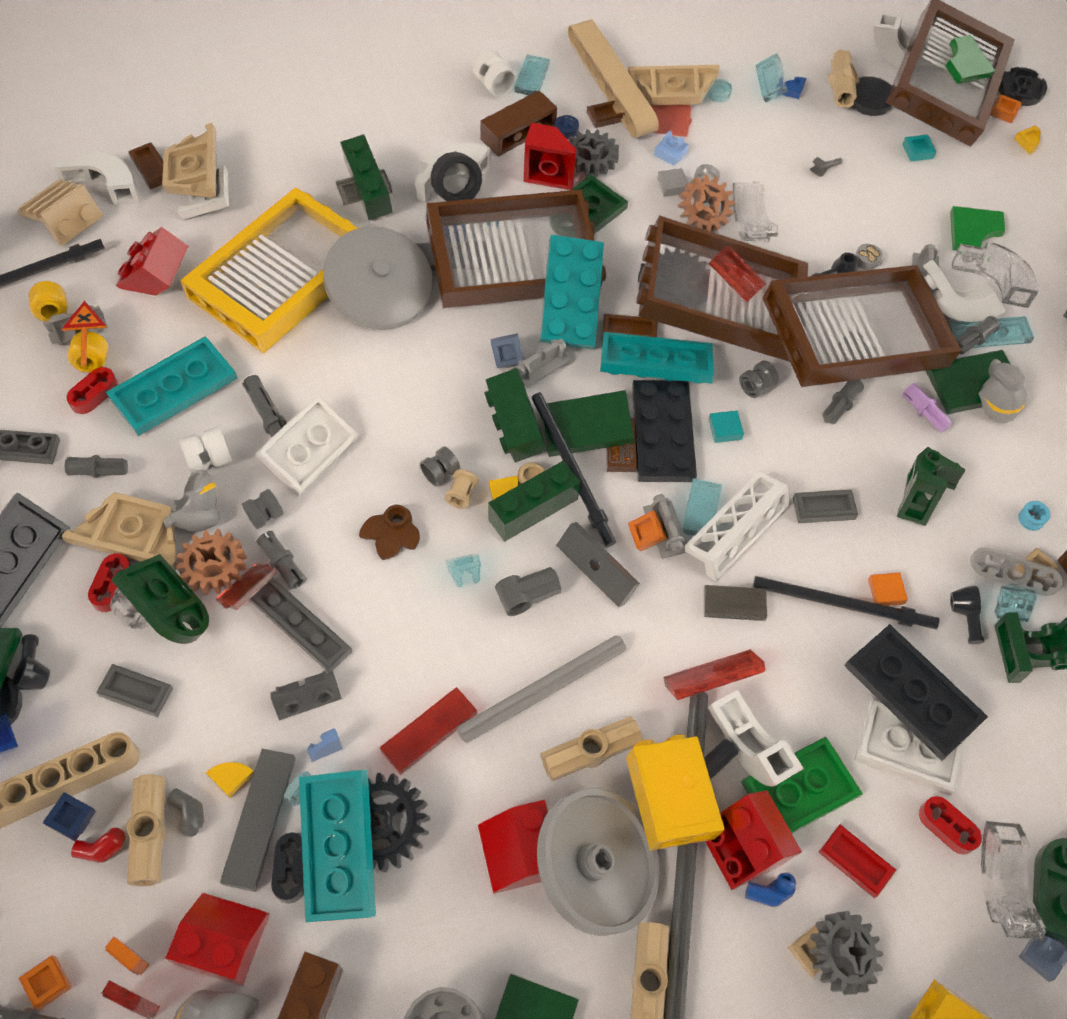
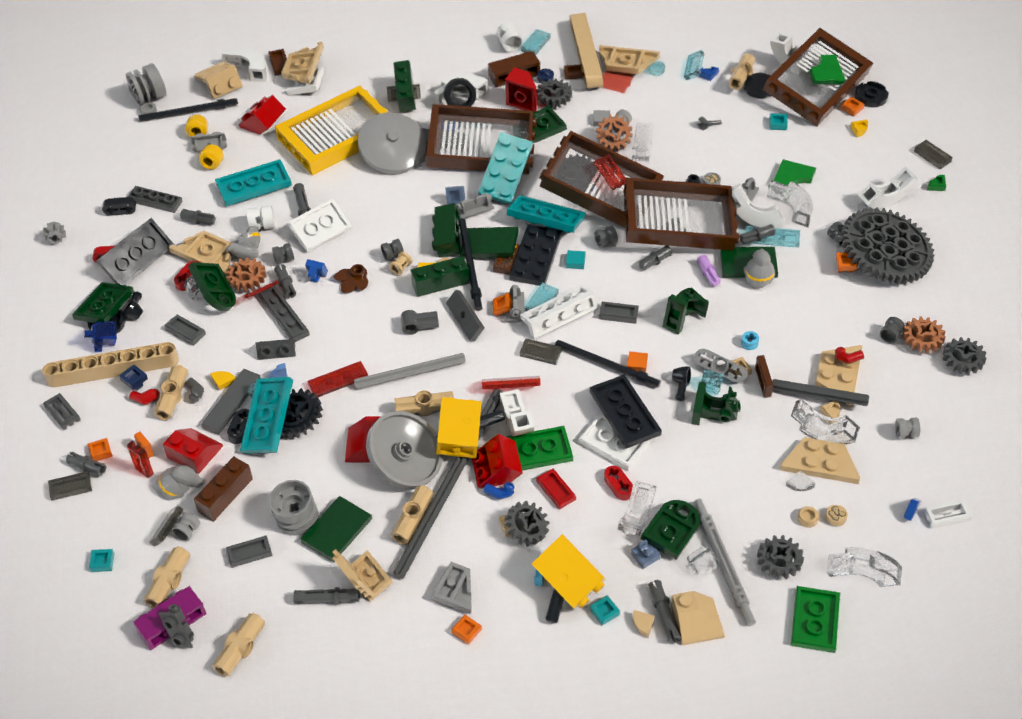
camera: 20 degrees right, 10 degrees down
piece [62,300,107,366] -> none
red beam [66,367,118,414] -> none
clear light blue tile [446,553,482,587] -> none
reddish brown tile [602,314,658,341] -> none
light blue tile [654,131,689,166] -> none
none -> blue tile [305,259,328,282]

